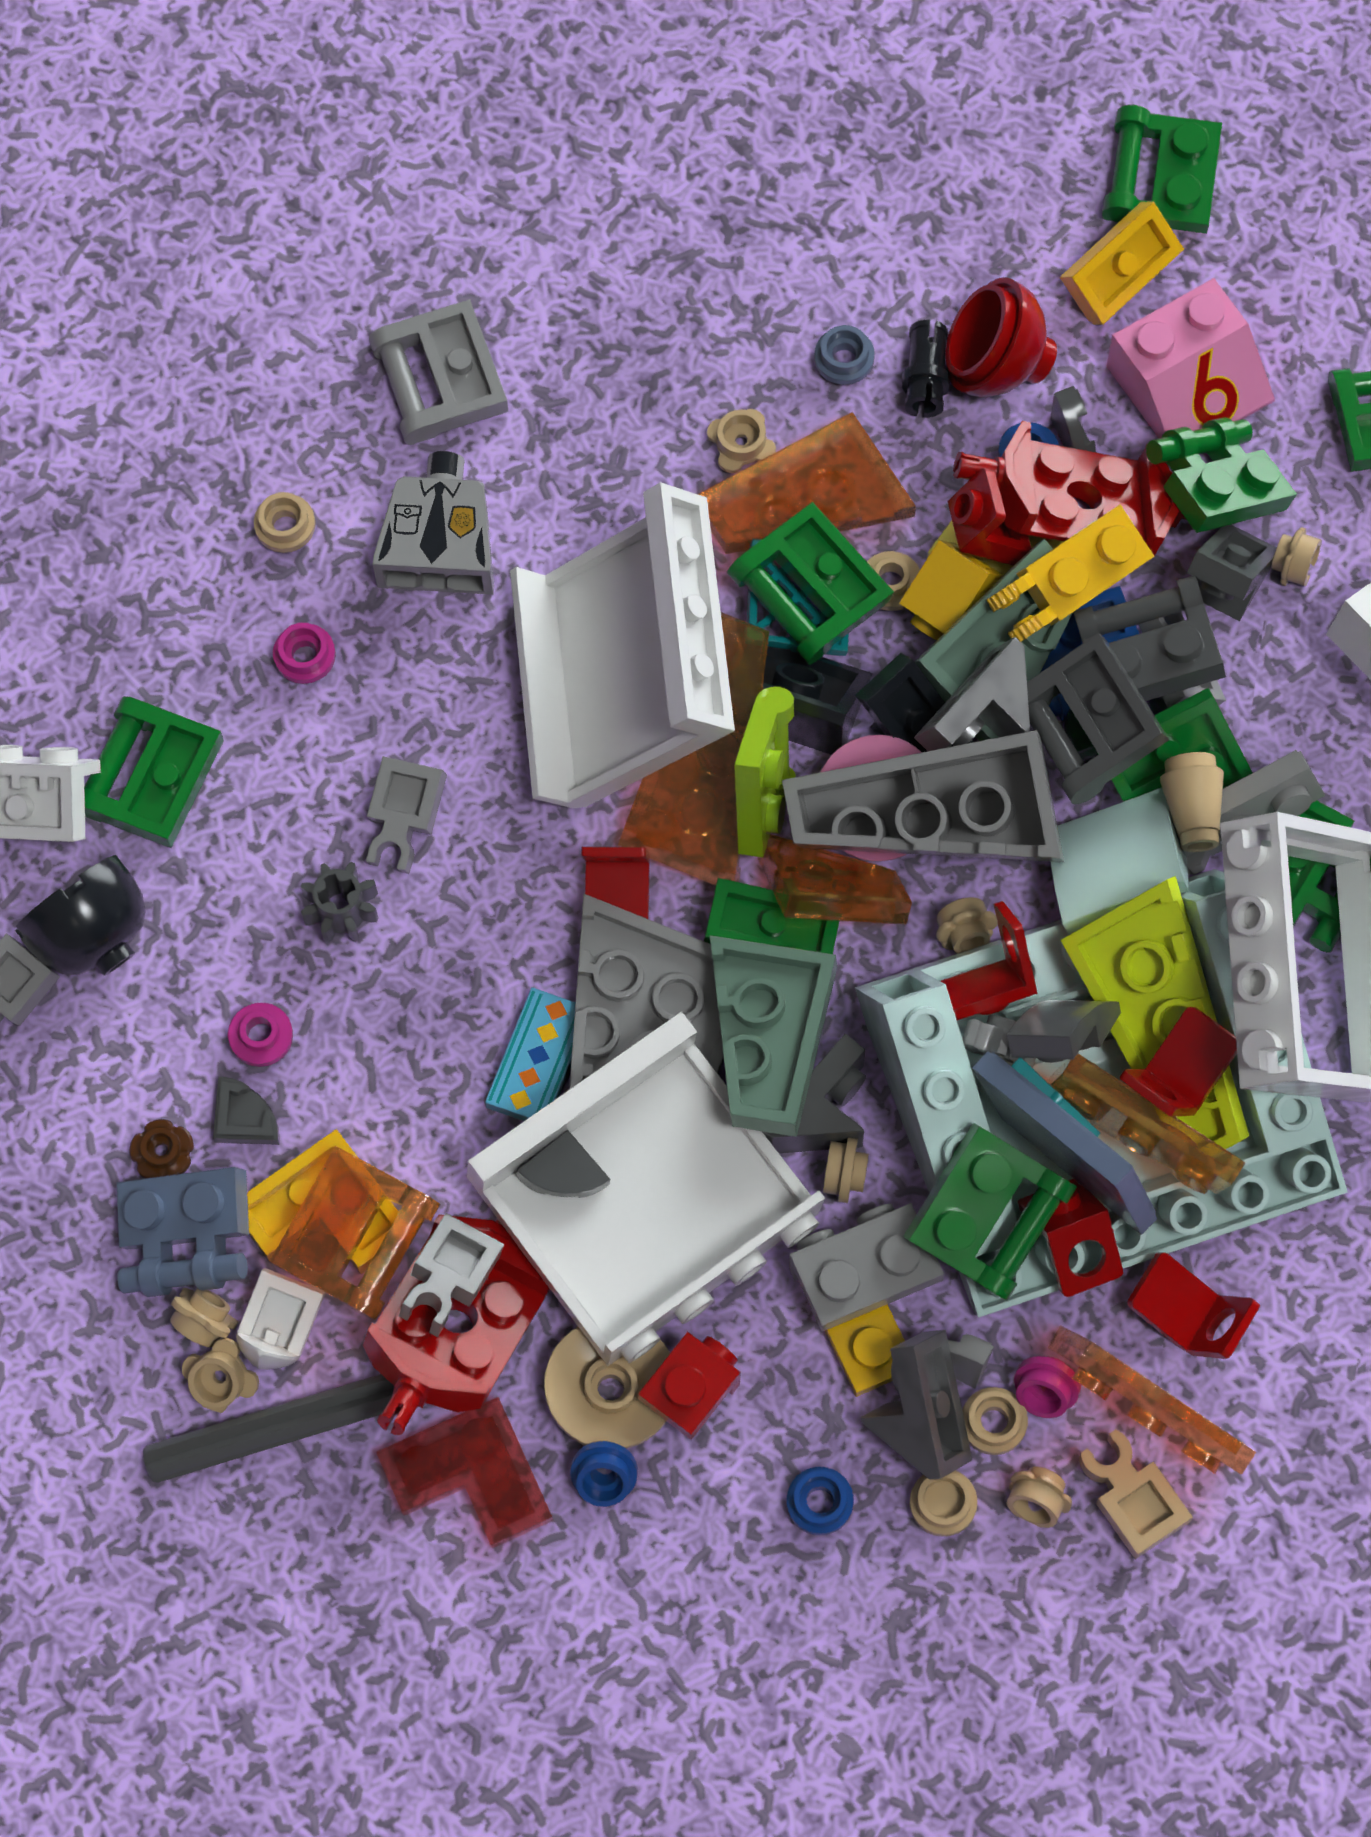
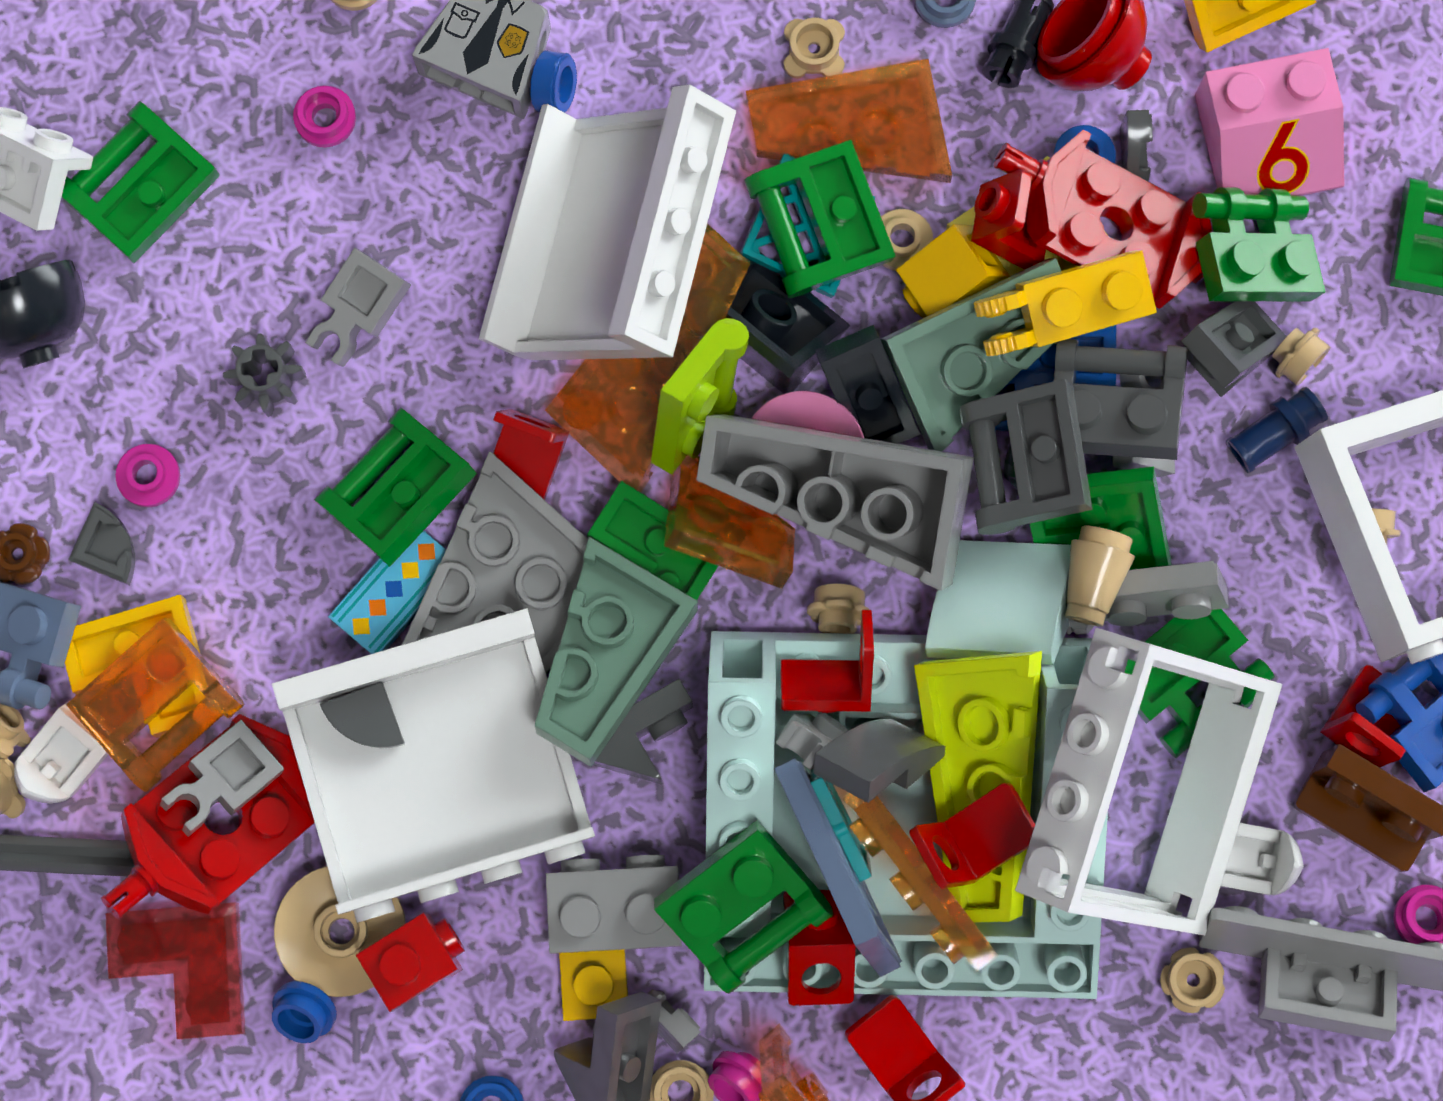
camera: 20 degrees right, 10 degrees up
tan plate [823,1137,869,1203] -> none
flat silver slope [914,637,1030,751] -> none
none -> green plate [314,407,477,567]
none -> blue tile [530,50,577,113]
none -> dark blue pin [1226,387,1328,473]

